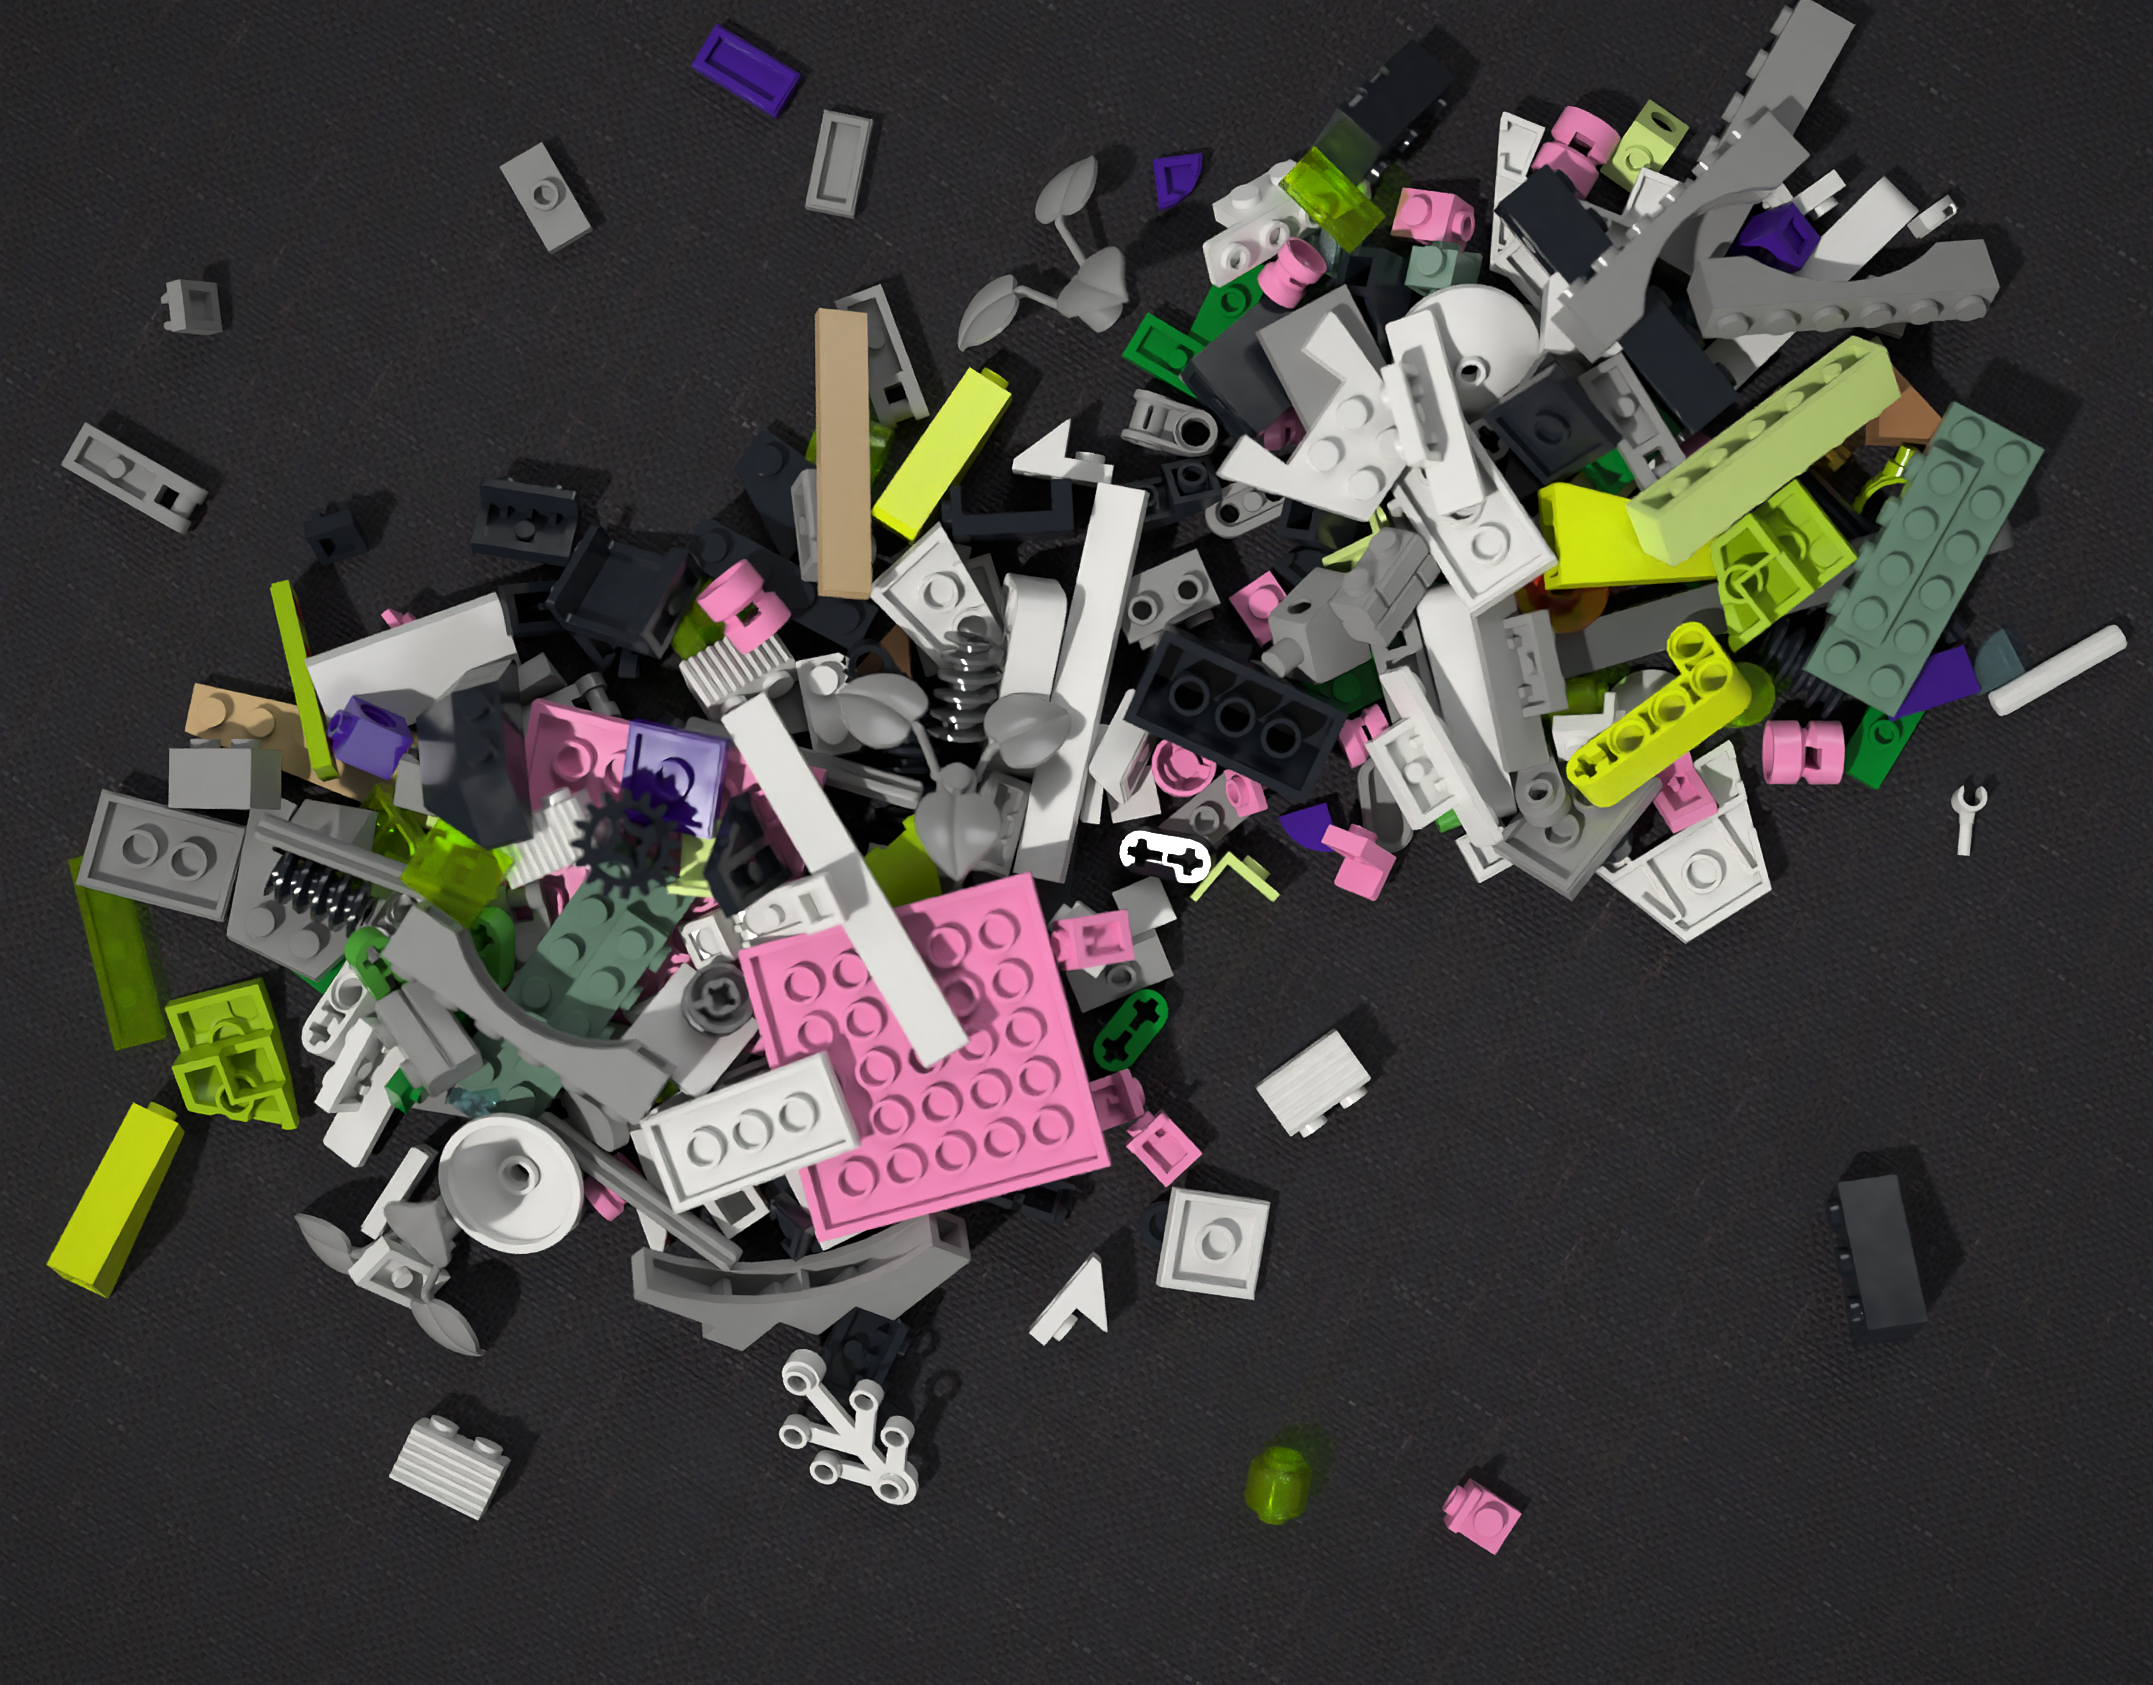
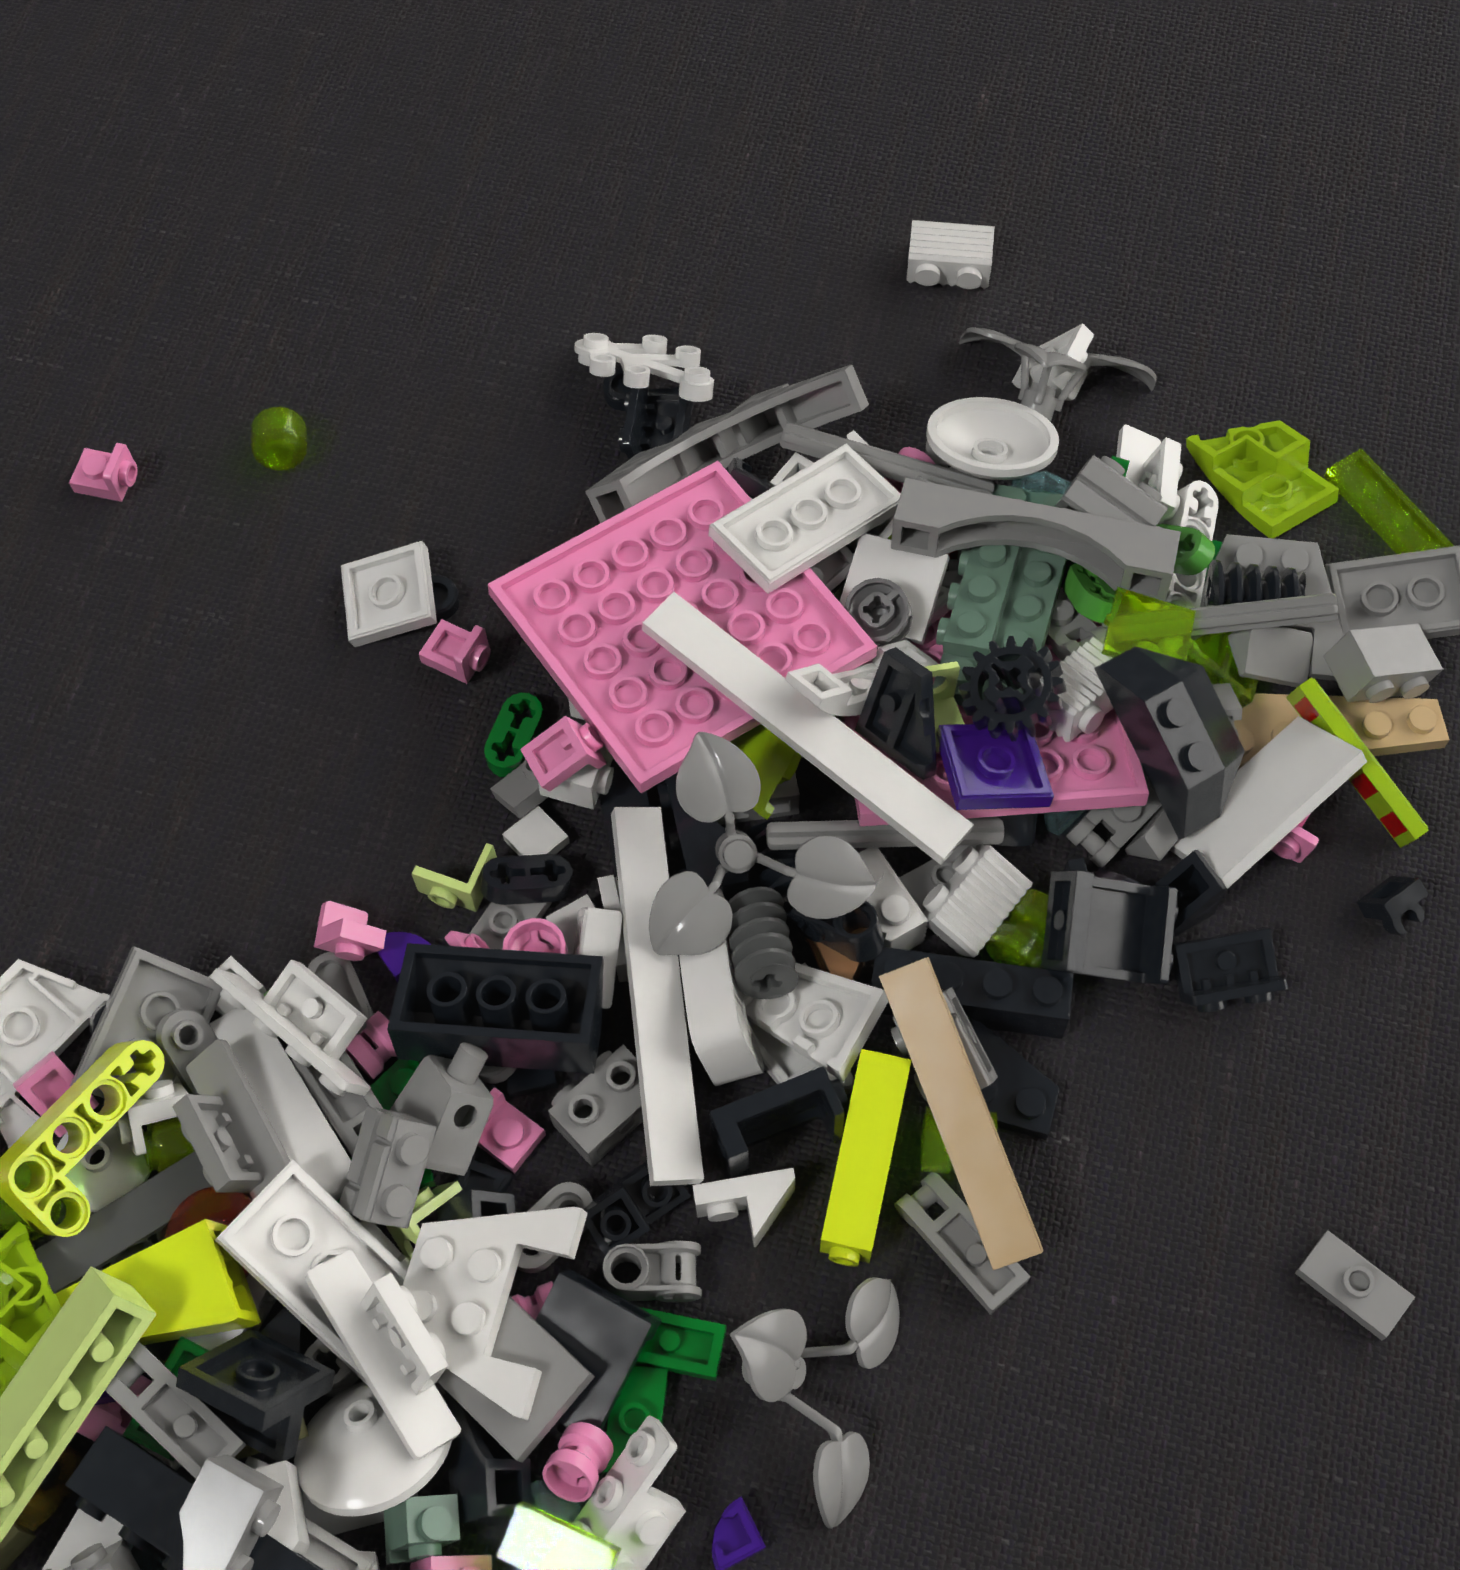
camera: 165 degrees right, 25 degrees down
neon yellow slope [46,1102,185,1299] -> none
dark purple brick [327,695,413,781] -> none
white tile [361,1143,439,1240] -> none
dark purple tile [691,23,802,120] -> none
bright pink wheel [696,559,791,655] -> none
light grey tile [805,110,874,219] -> none
light grey plate [970,769,1032,880] -> none
white slope [1029,1251,1108,1346] -> none
bright pink bracket [1090,1069,1145,1131] -> none
white brick [1254,1029,1371,1137] -> none

